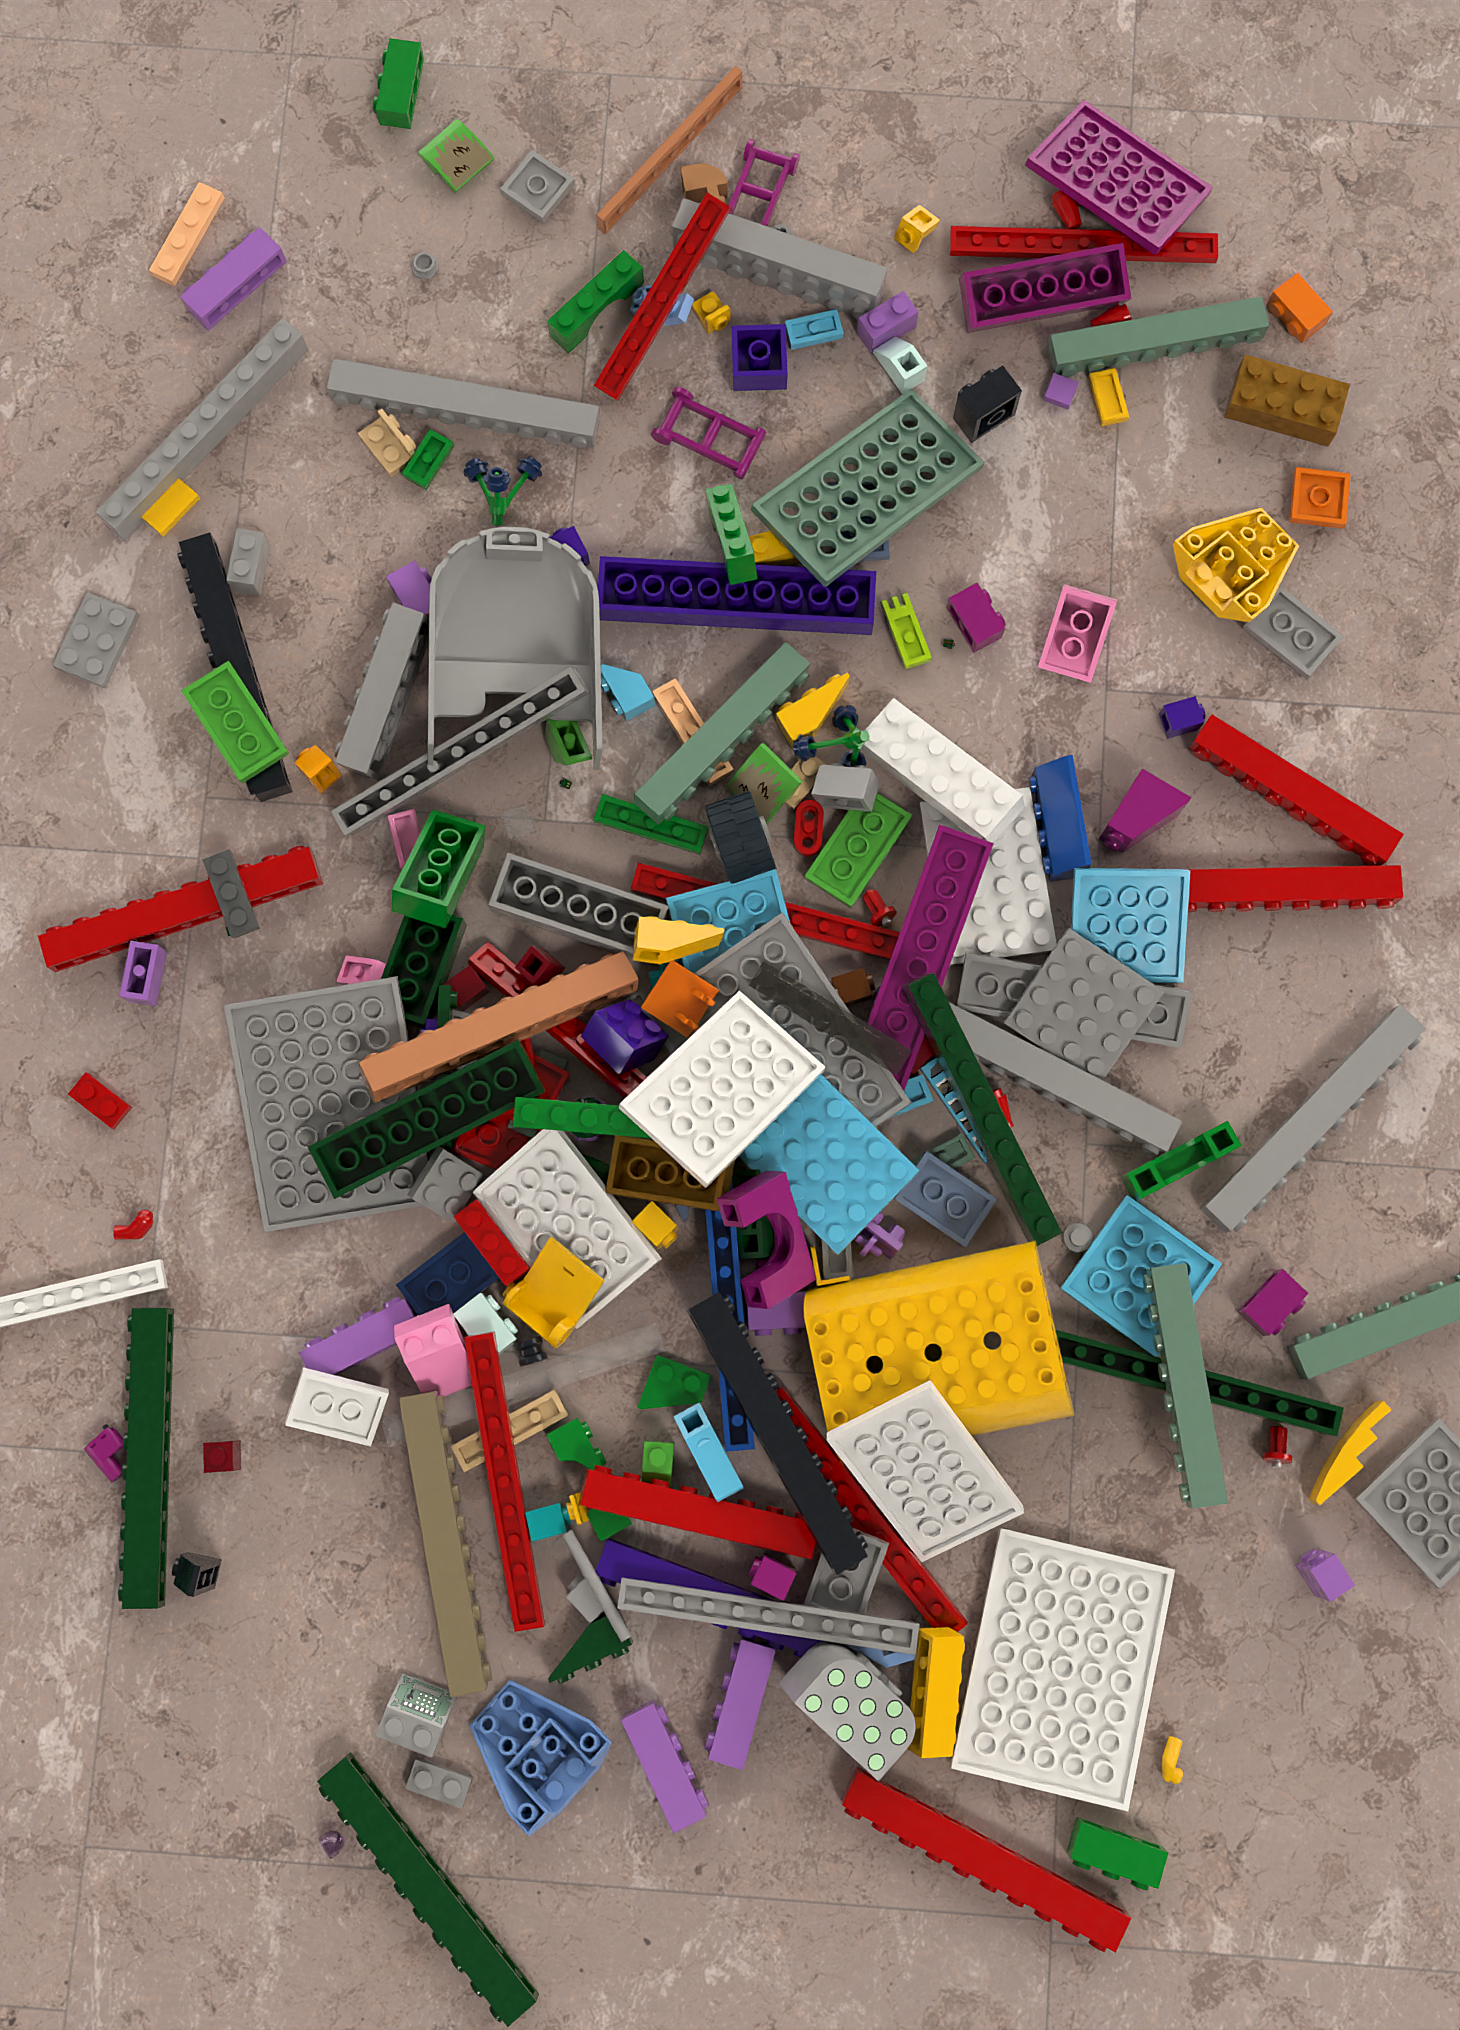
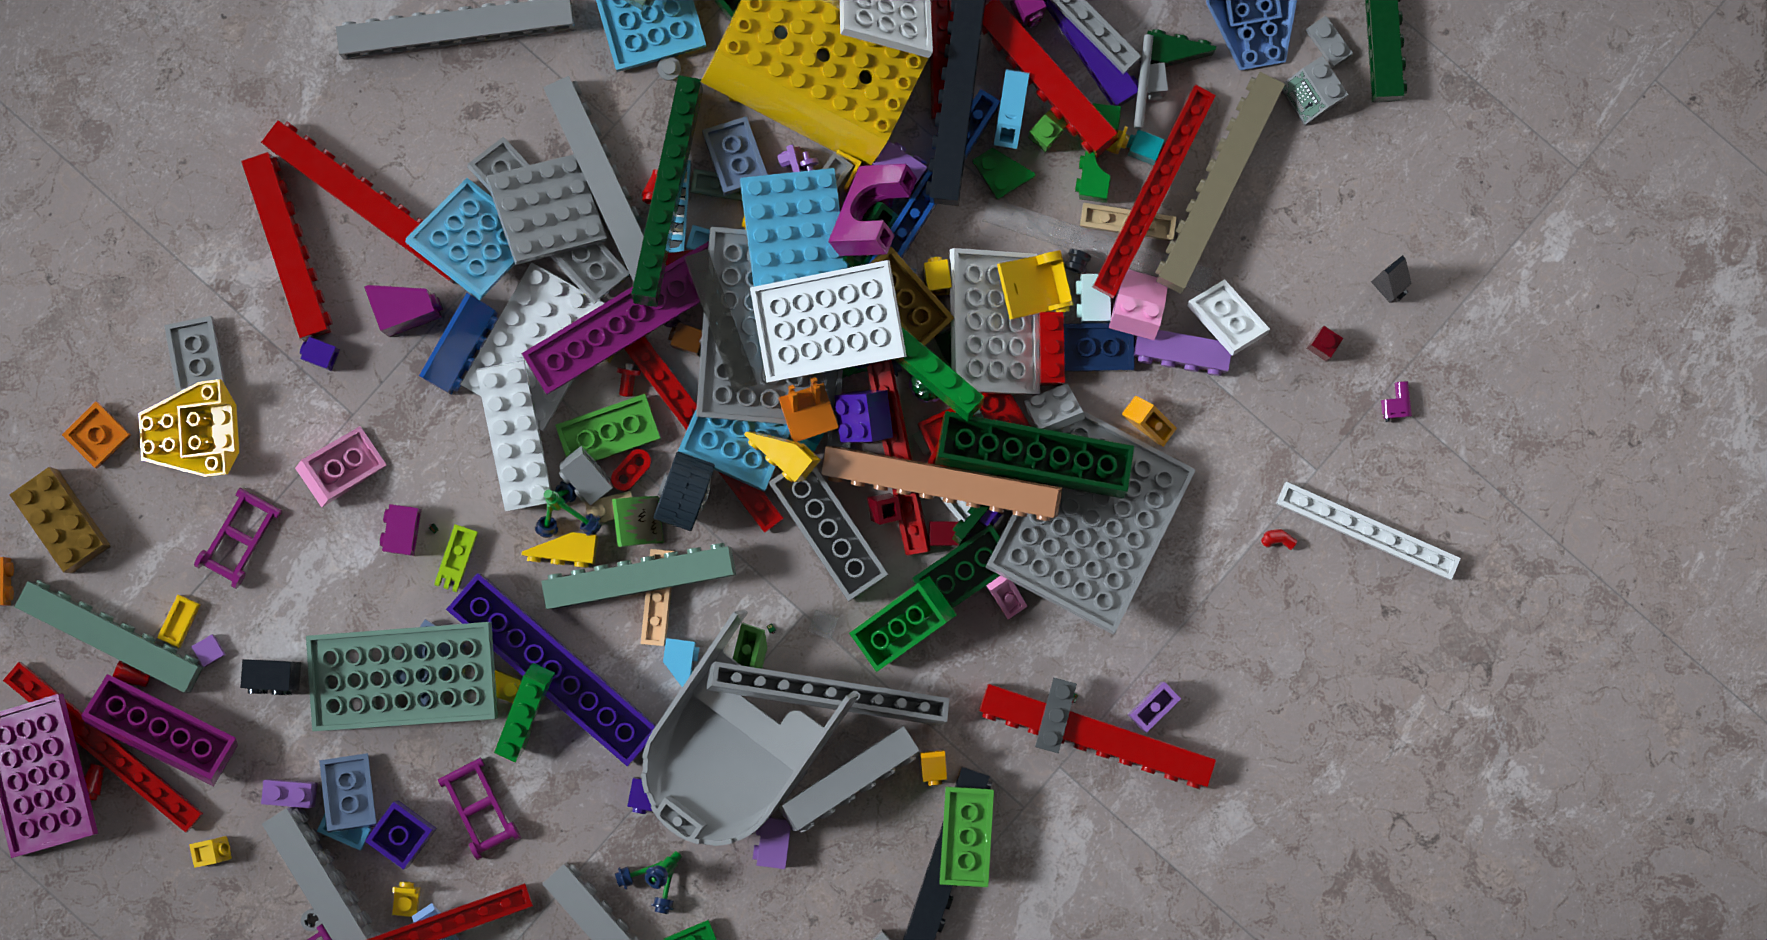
camera: 150 degrees left, 5 degrees up
red plate [68,1072,132,1130] -> none
dark green brick [118,1308,174,1609] -> none
clear purple hinge [318,1830,344,1859] -> none
bright pink tile [387,809,421,869] -> none
green plate [593,794,709,855] -> none
light aqua slope [873,336,928,394] -> none
green arch [1121,1120,1242,1201] -> none
none -> magenta piece [194,488,282,589]
none -> sand blue plate [319,753,377,833]
none -> light orange slope [1122,395,1177,447]

